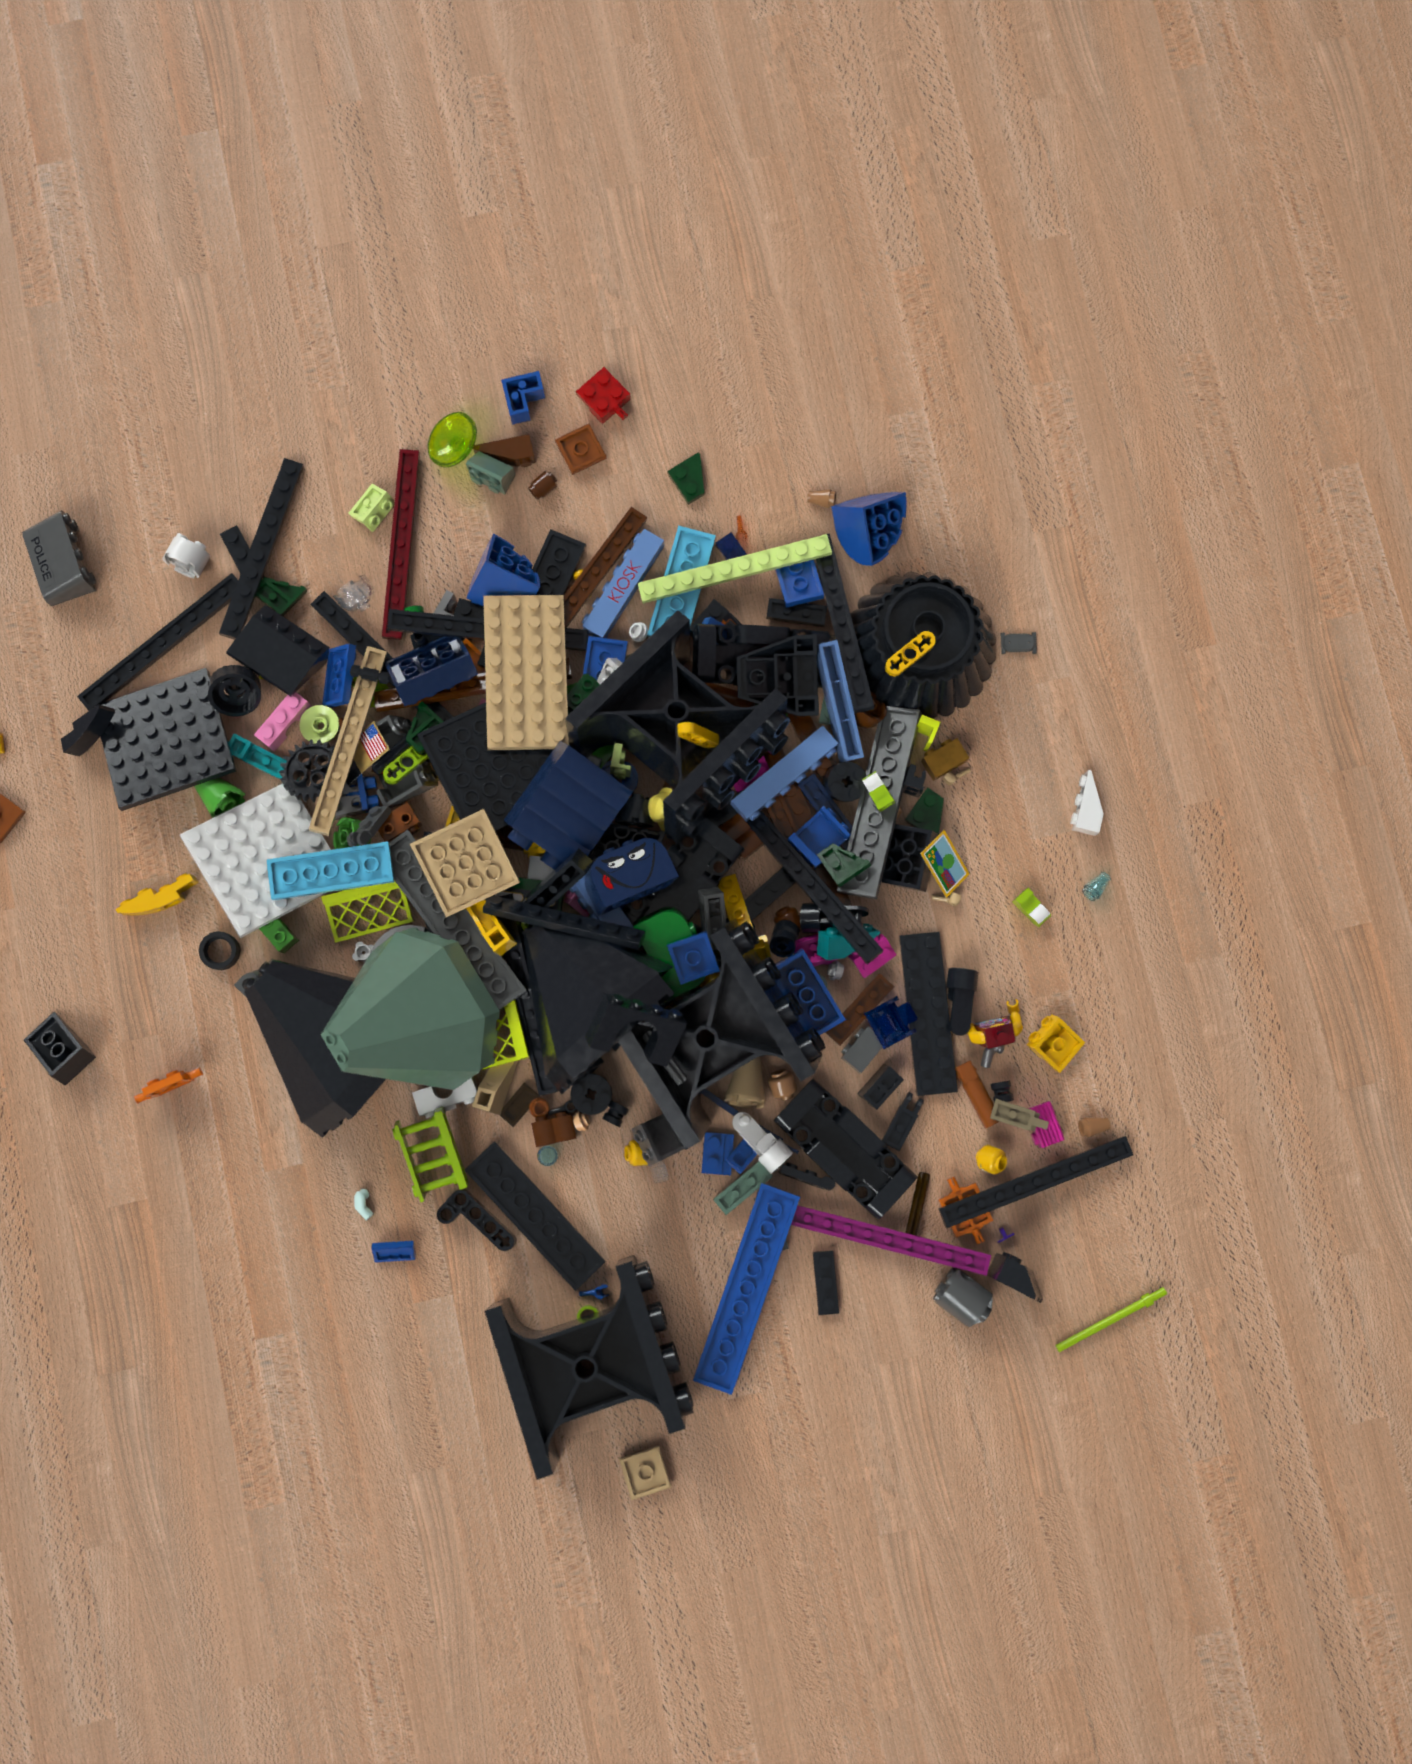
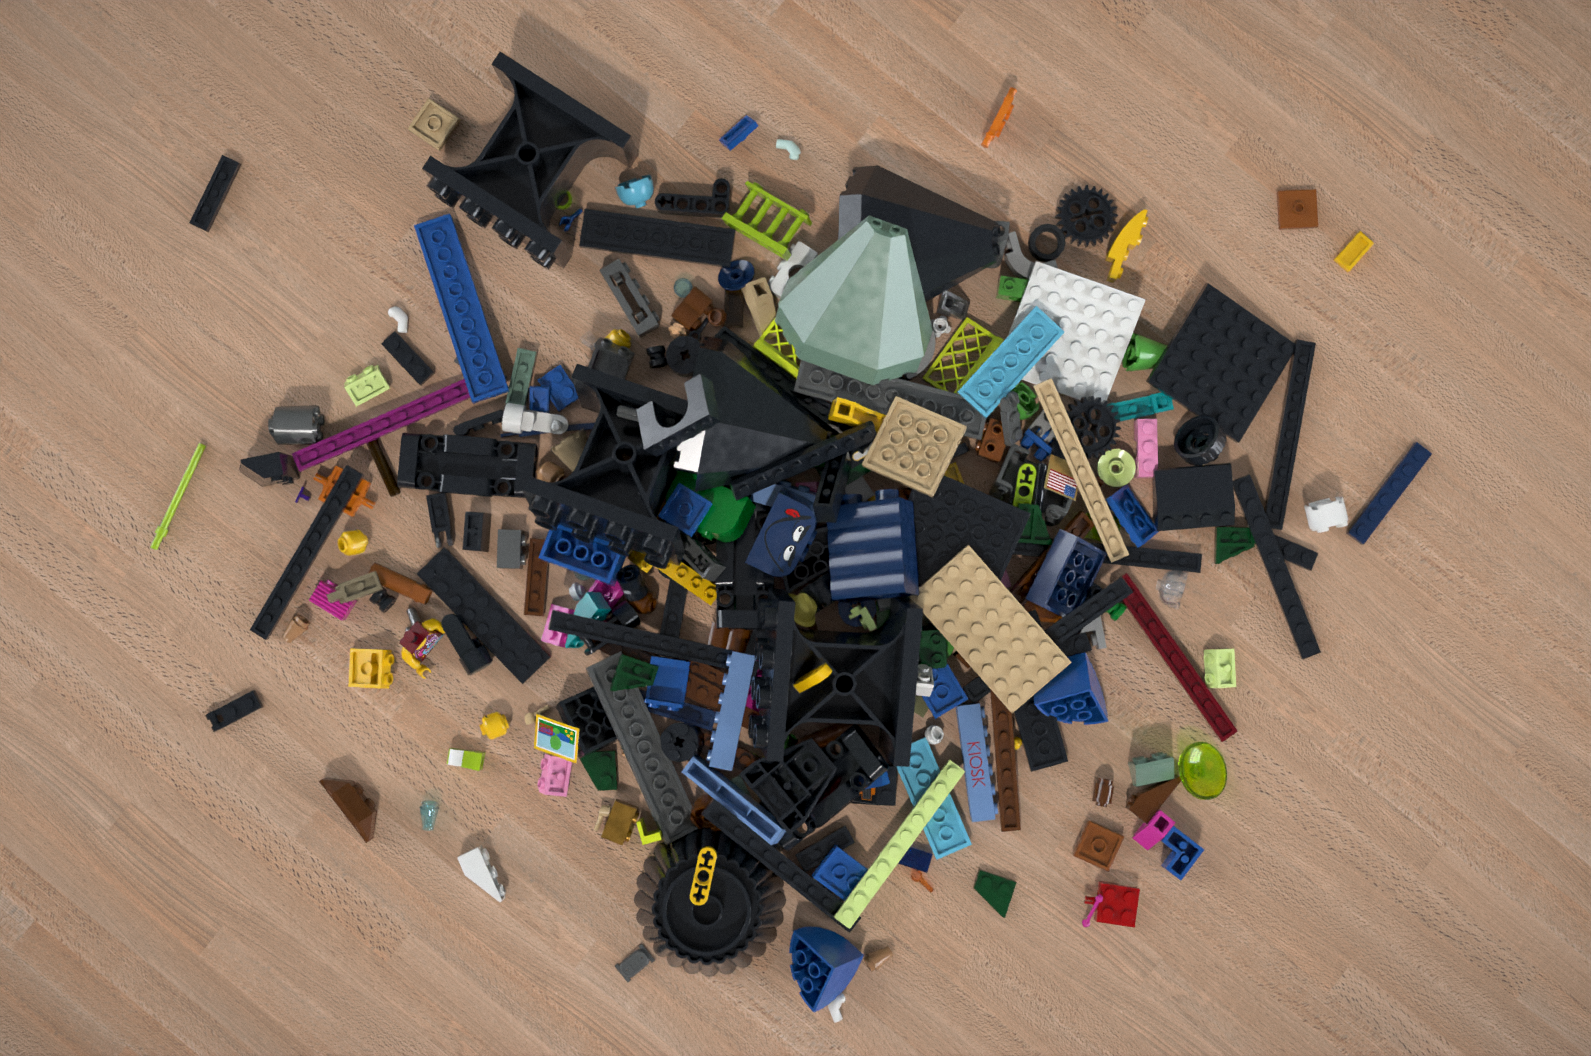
camera: 145 degrees right, 5 degrees up
dark grey windscreen [22,510,96,607] -> none
black slope [24,1012,96,1086] -> none
black slope [61,704,115,757] -> none
black axle [350,665,390,684] -> none
lime leg [862,771,896,812] -> none
clear blue panel [864,996,918,1049] -> none
black hinge [903,764,926,798] -> none
none -> black plate [189,155,241,233]
none -> black plate [205,690,263,732]
none -> reddish brown wedge [319,778,377,843]
none -> yellowish green bracket [344,365,390,407]
none -> white arm [388,306,408,333]
none -> yellow head [479,711,509,740]
none -> bright pink bracket [537,754,572,797]
none -> dark grey brick [599,259,660,338]
none -> medium azure cylinder [615,175,654,208]
none -> dark blue dish [718,260,755,291]
none -> white arm [828,993,845,1023]
none -> flat silver slope [936,290,970,320]
none -> light grey arch [1004,231,1058,280]
none -> black gear [1055,185,1118,248]
none -> dark pink hinge [1082,895,1103,927]
none -> dark pink slope [1132,810,1176,851]
none -> dark blue plate [1347,442,1432,545]

